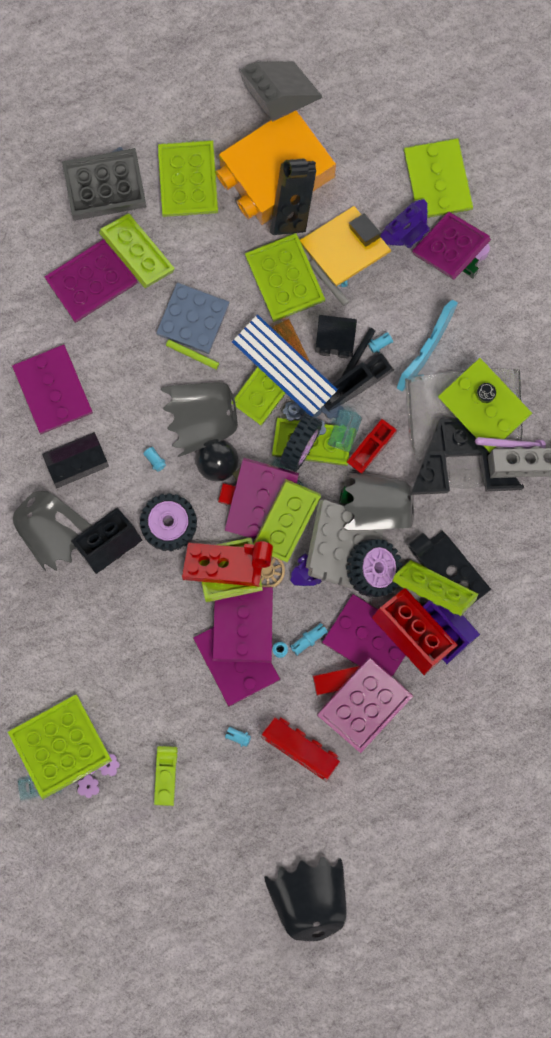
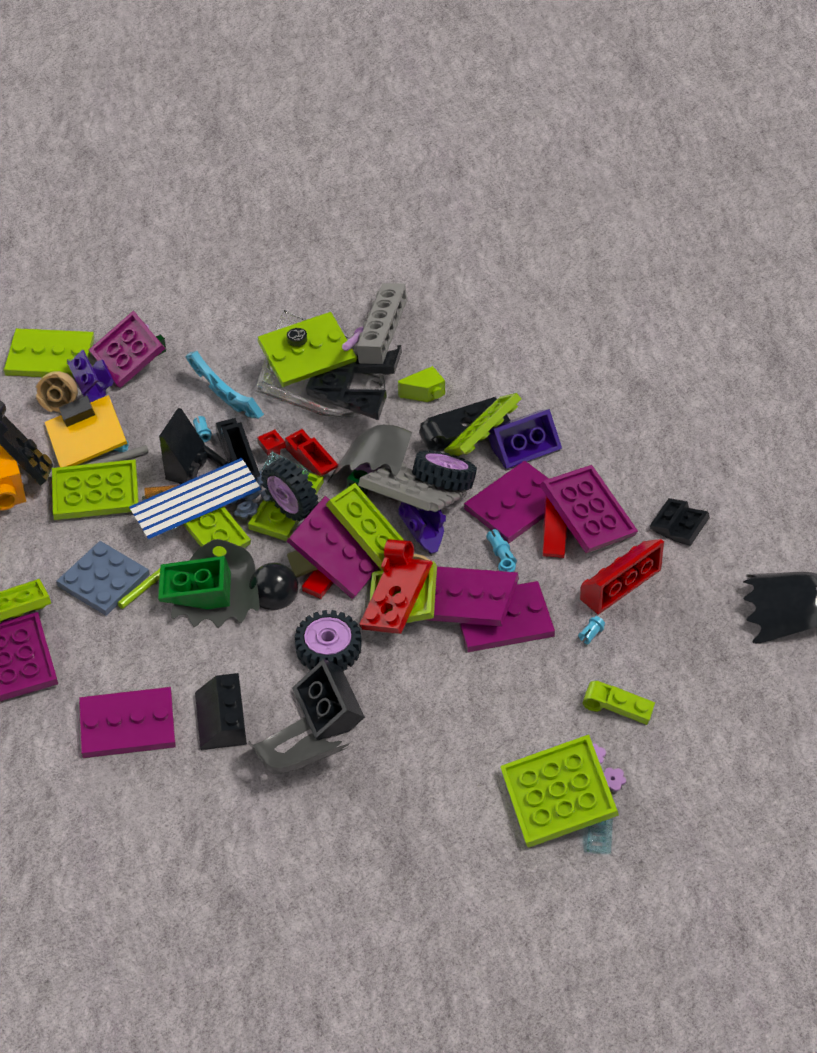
camera: 75 degrees left, 30 degrees down
medium azure pin [143,447,166,472] -> none
red slope [372,588,458,675] -> none
none -> tan cylinder [36,371,78,413]
none -> green slope [158,556,231,609]
none -> red tile [257,429,286,459]
none -> lime slope [398,366,445,402]
none -> black slope [649,498,710,546]

